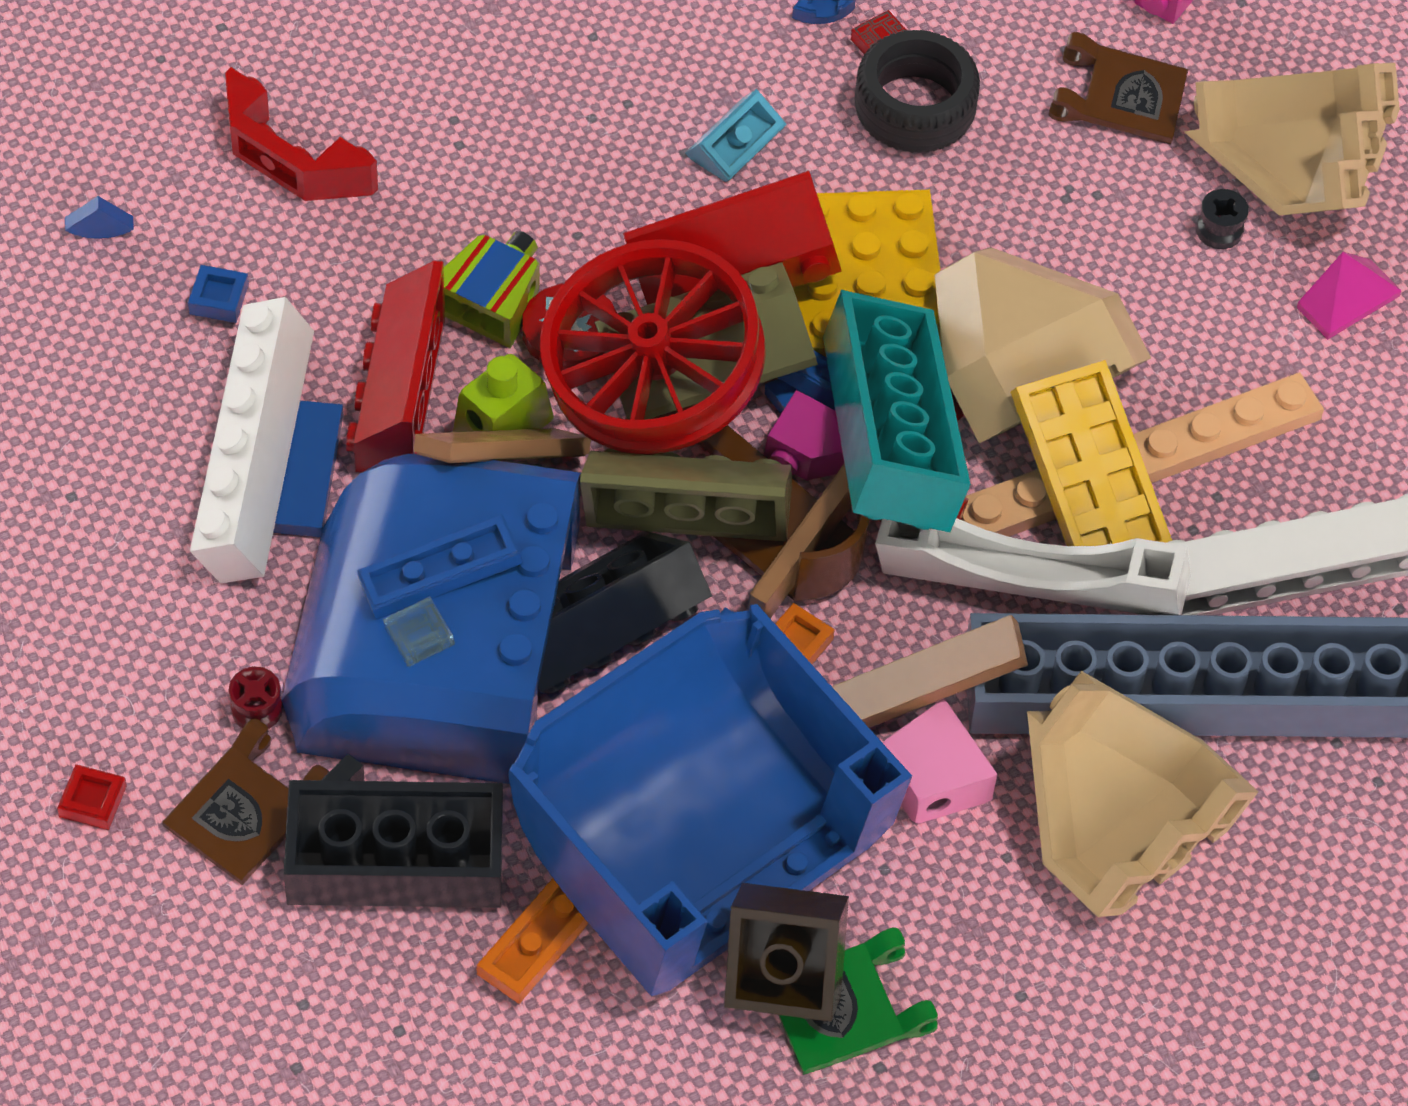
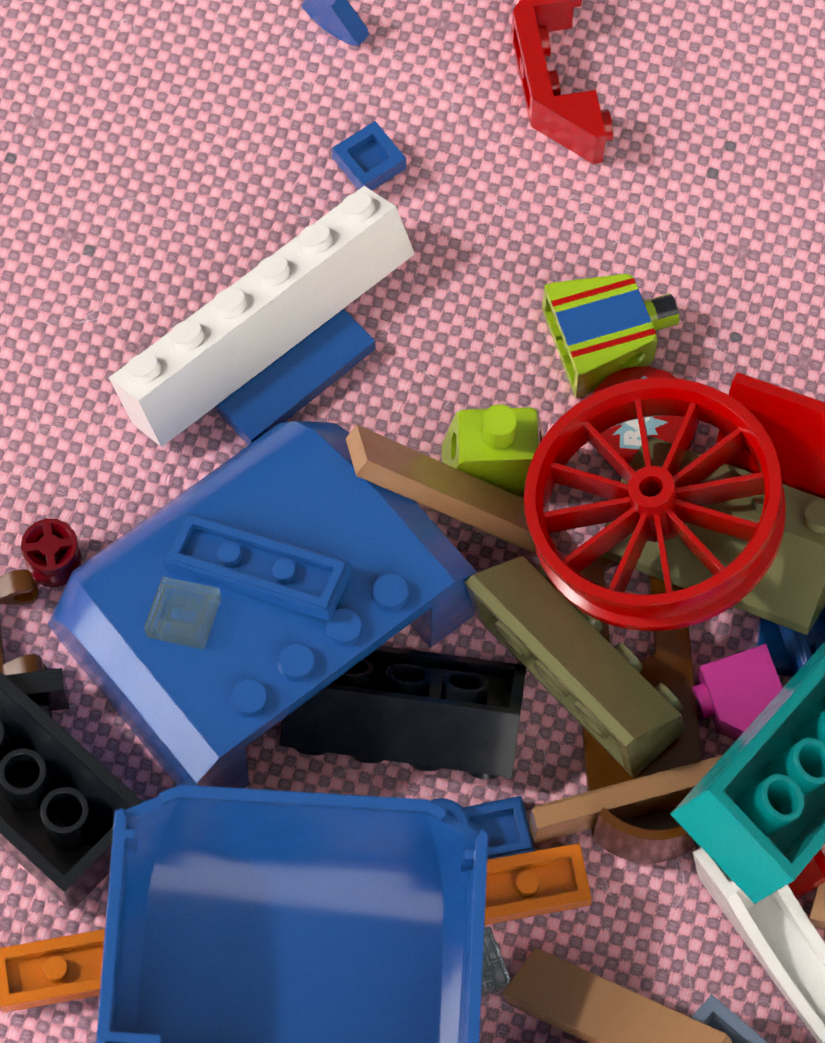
camera: 45 degrees right, 10 degrees up
red slope [346,260,445,473] -> none

